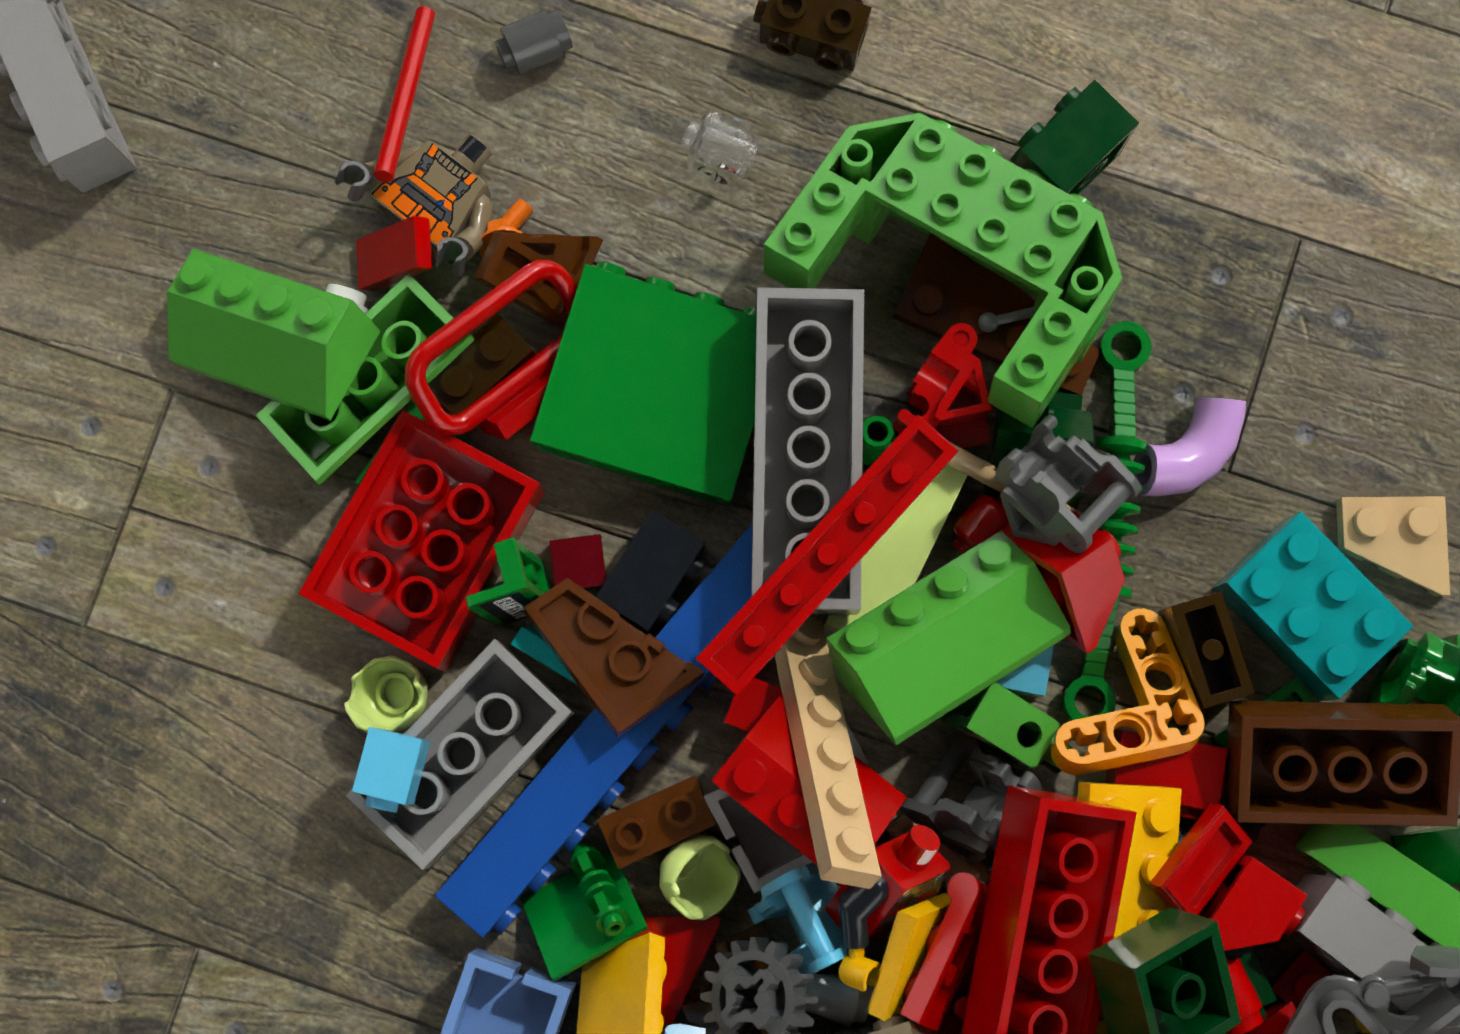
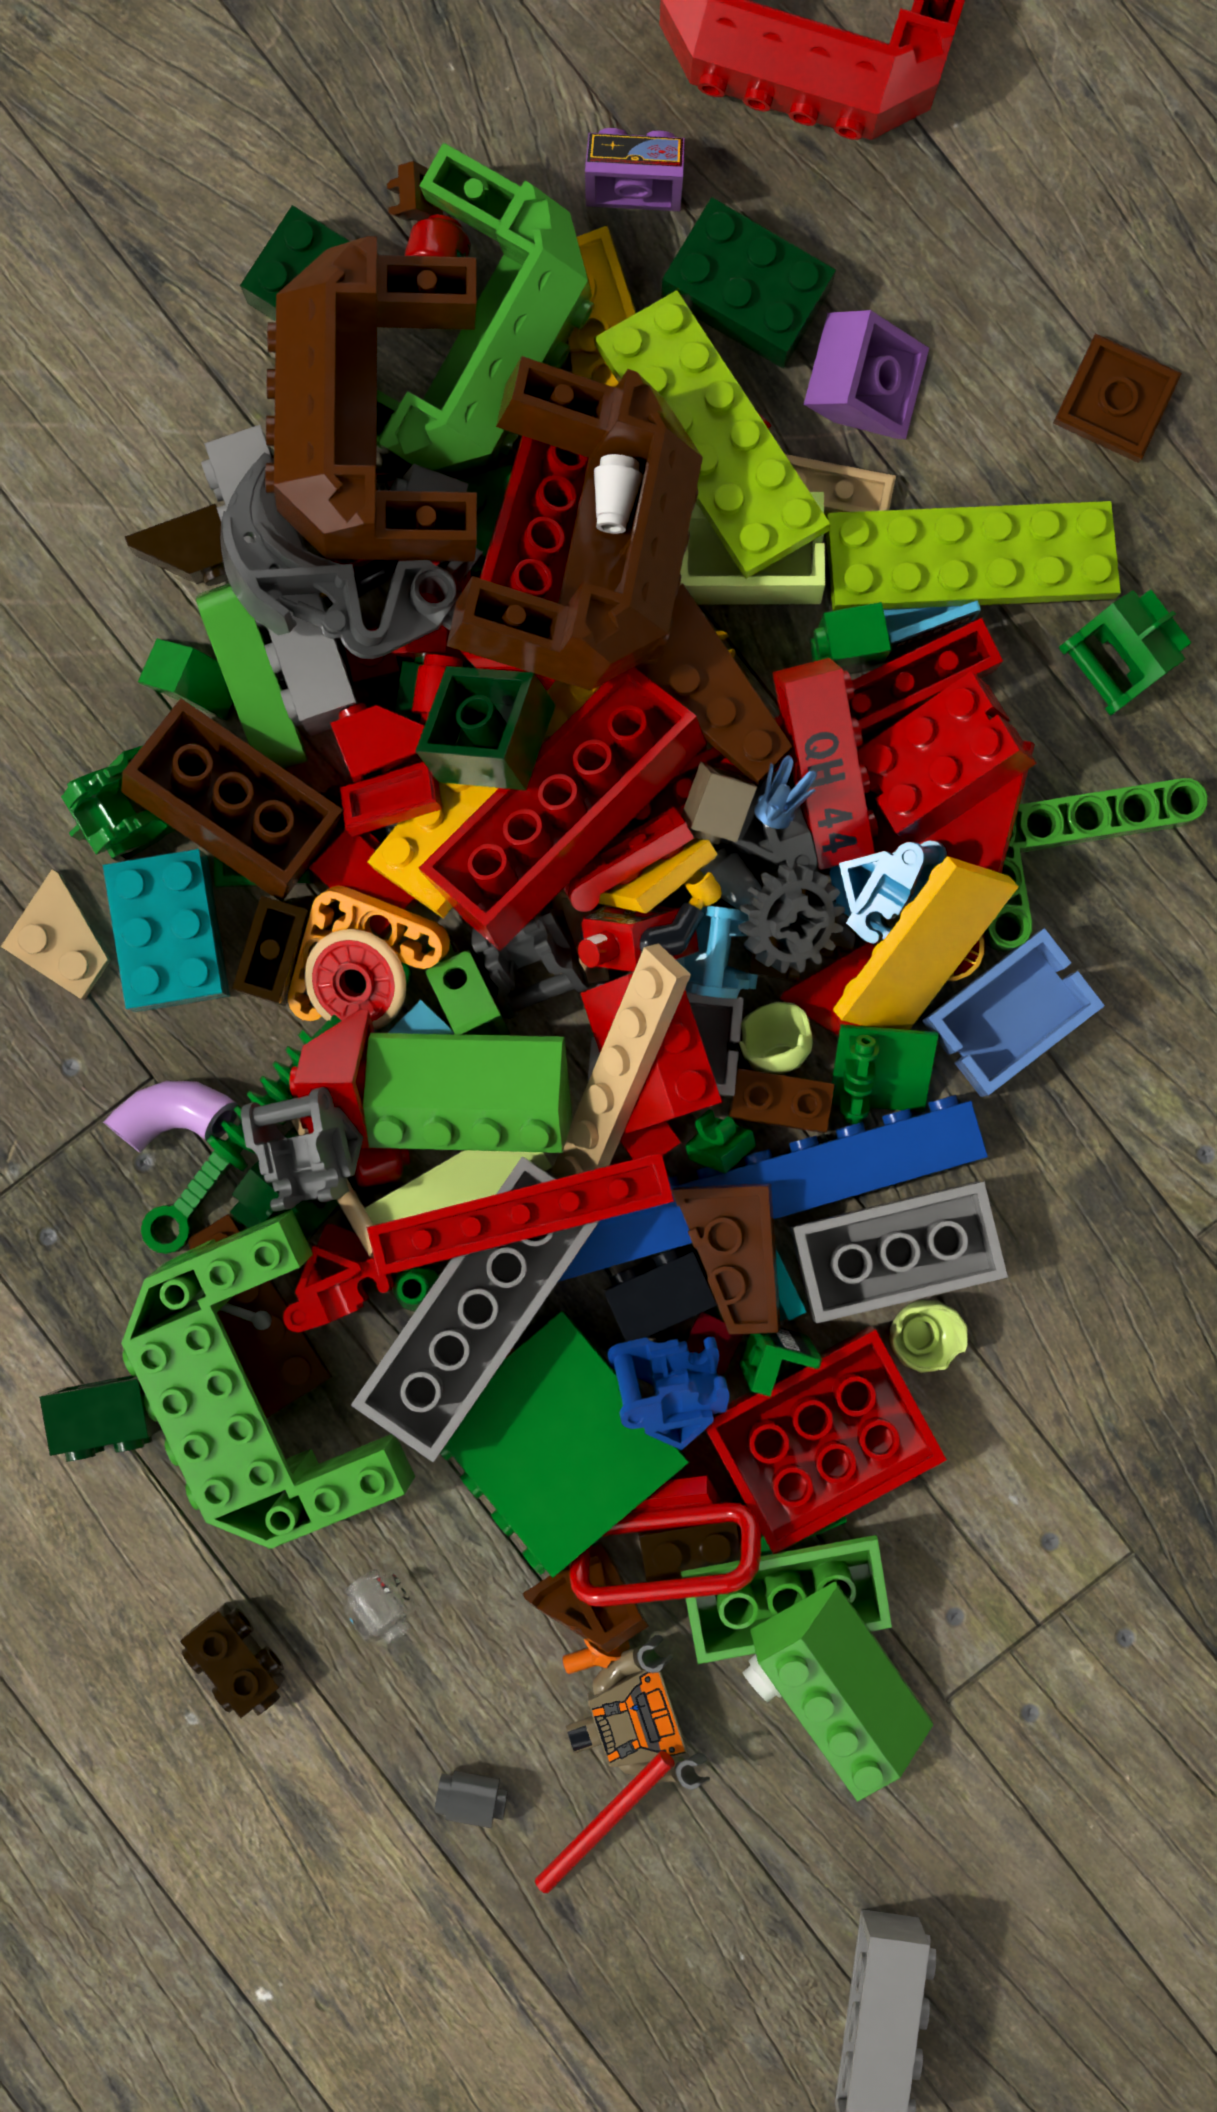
camera: 150 degrees left, 5 degrees up
medium azure brick [352,727,431,813] -> none
red tile [356,216,432,291] -> none
none -> red wheel [304,929,406,1030]
none -> blue piece [607,1337,729,1450]
none -> green tile [685,1109,756,1174]

